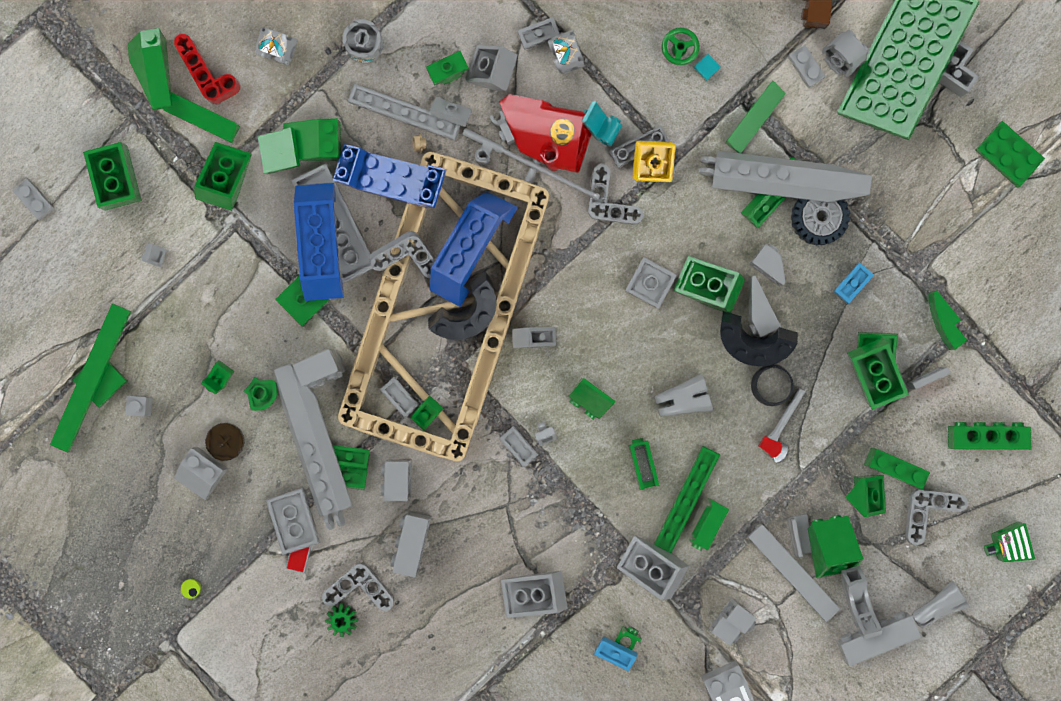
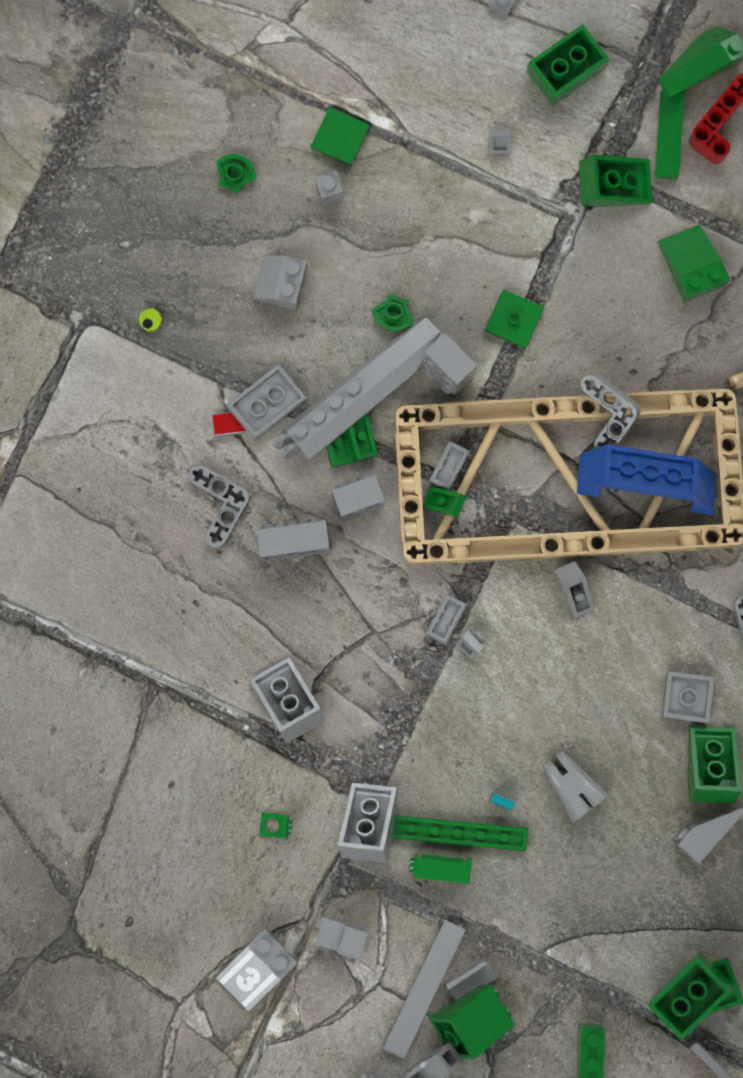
camera: 75 degrees right, 5 degrees down
green tile [50,303,132,453] -> none
green bracket [201,360,234,394] -> none
dark brown tile [205,423,245,461] -> none
tile [258,128,300,174] -> none
light grey plate [291,164,373,284] -> none
blue slope [294,183,344,301] -> none
green gear [325,603,359,637] -> none
slope [333,144,447,208] -> none
black brick [428,271,496,340] -> none
green slope [568,378,616,420] -> none
dark azure plate [594,636,638,672] -> none
green window [628,438,660,490] -> none
black brick [720,311,798,367] -> none
black tyre [751,365,794,406] -> none
piece [758,388,805,463] -> none
green slope [845,475,886,517] -> none
none -> green animal [216,154,257,194]
none -> teal tile [490,793,515,811]

